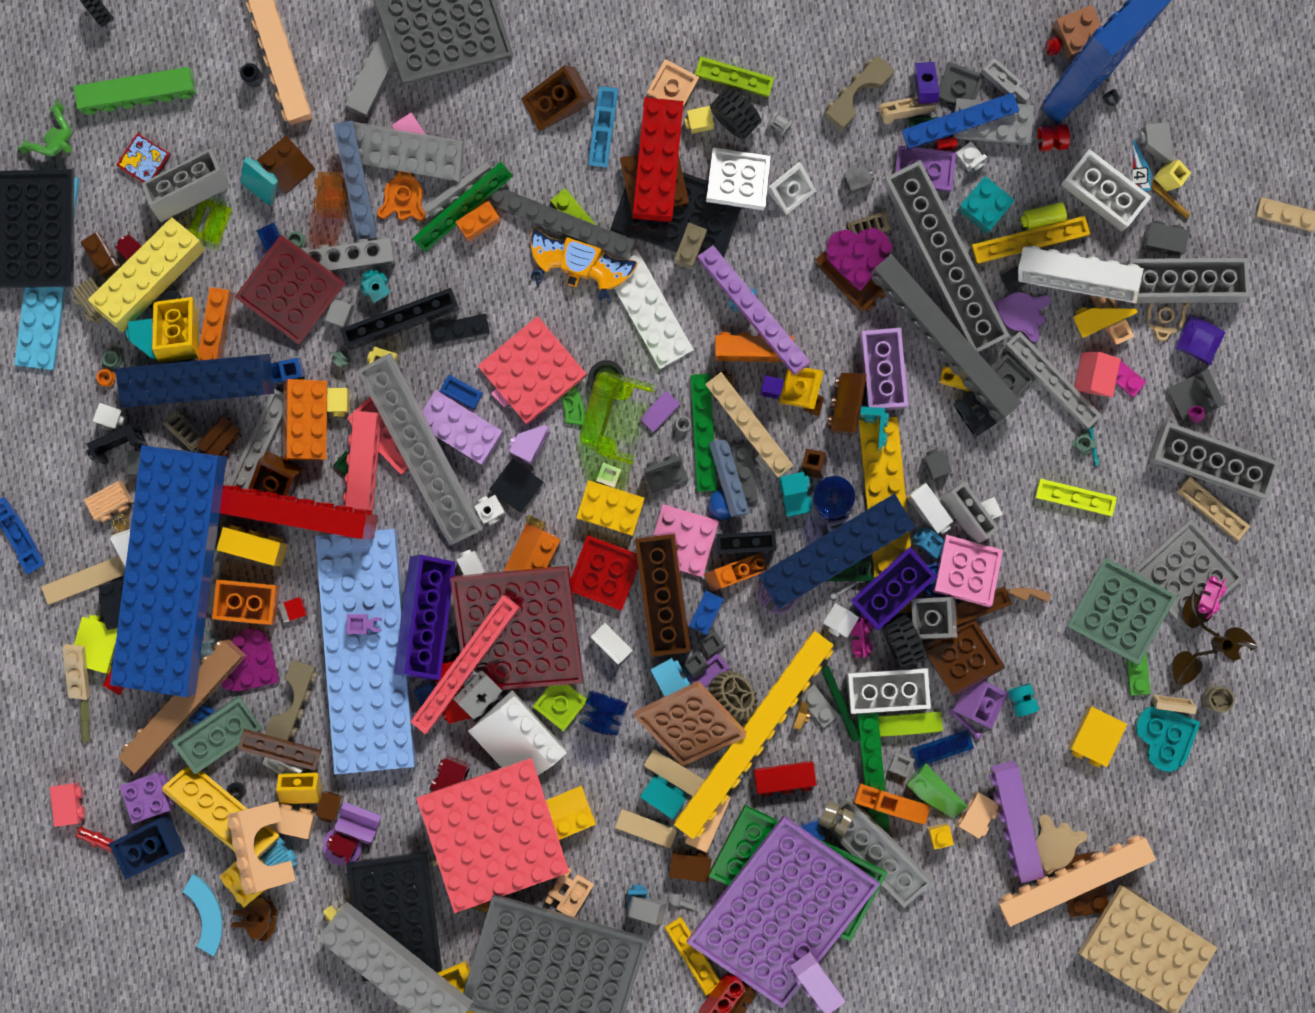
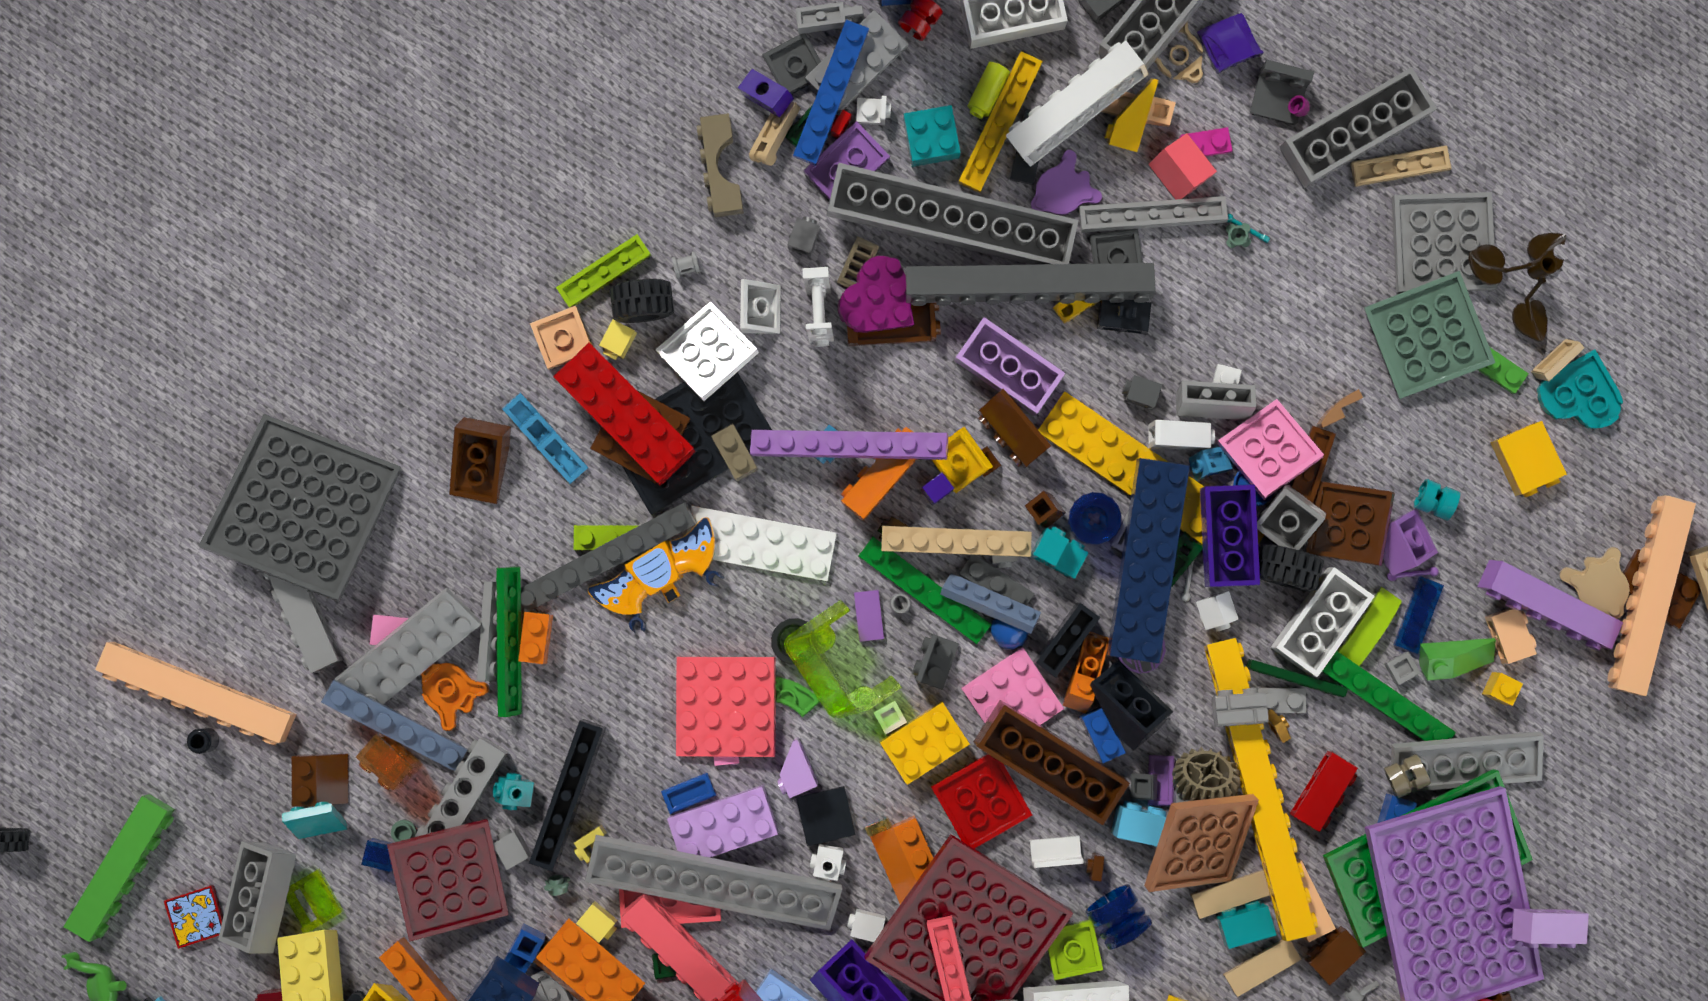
camera: 50 degrees left, 0 degrees up
black plate [429,313,490,345] -> none
dark grey tile [698,630,725,657] -> none
dark pink hinge [851,617,873,658] -> none
orange slope [853,783,931,825] -> none
teal bracket [860,406,889,451] -> none
neon yellow plate [1035,479,1117,516] -> none
dark pink hinge [1197,576,1227,619] -> none
dark tan wheel [1202,686,1235,713] -> none
none -> white fence [802,267,834,347]
none -> reddish brown plate [1085,853,1104,882]
none -> black slope [1090,660,1174,751]
none -> light grey brick [1211,688,1269,727]

